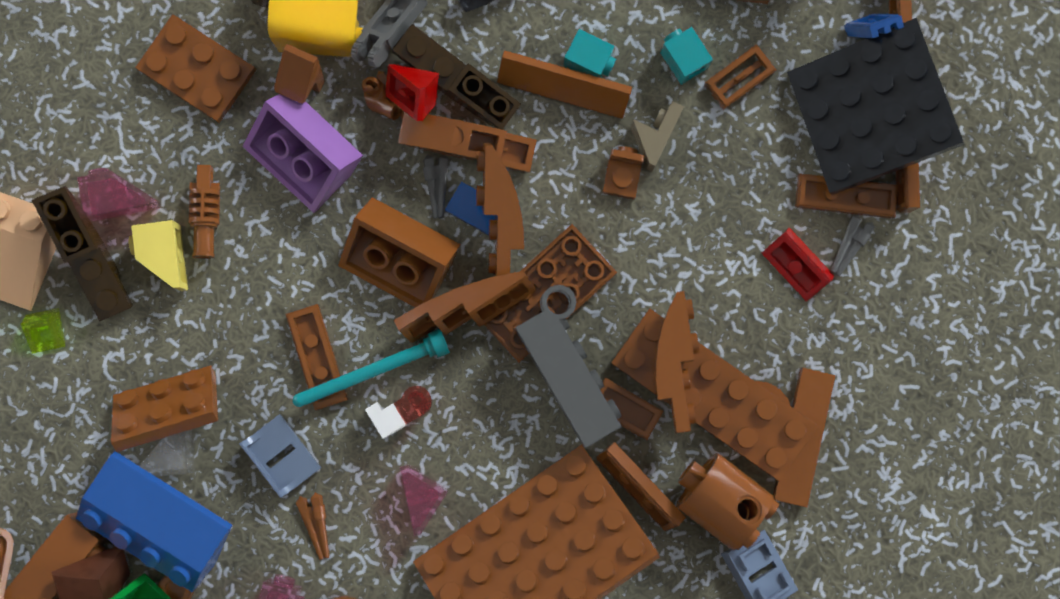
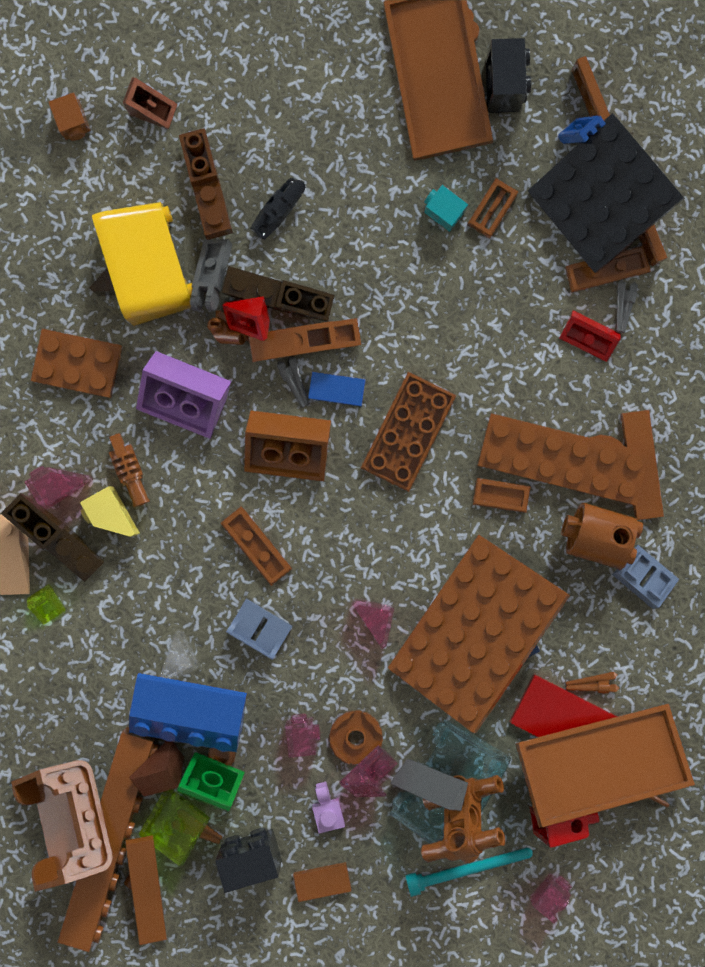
camera: 20 degrees left, 5 degrees up
dark orange plate [111,365,218,452] -> none
dark orange slope [274,43,325,104] -> none
teal piece [292,329,450,407] -> none
dark orange piece [296,492,330,560] -> none
leg [365,386,432,439] -> none
dark orange slope [393,271,536,343] -> none
dark orange slope [476,143,524,276] -> none
dark orange tile [497,50,632,119] -> none
dark grey hinge [514,285,622,448] -> none
teal brick [563,29,617,78] -> none
dark orange tile [596,442,686,531] -> none
dark orange bracket [602,146,645,200] -> none
dark tan slope [630,101,684,172] -> none
dark orange slope [655,291,699,433] -> none

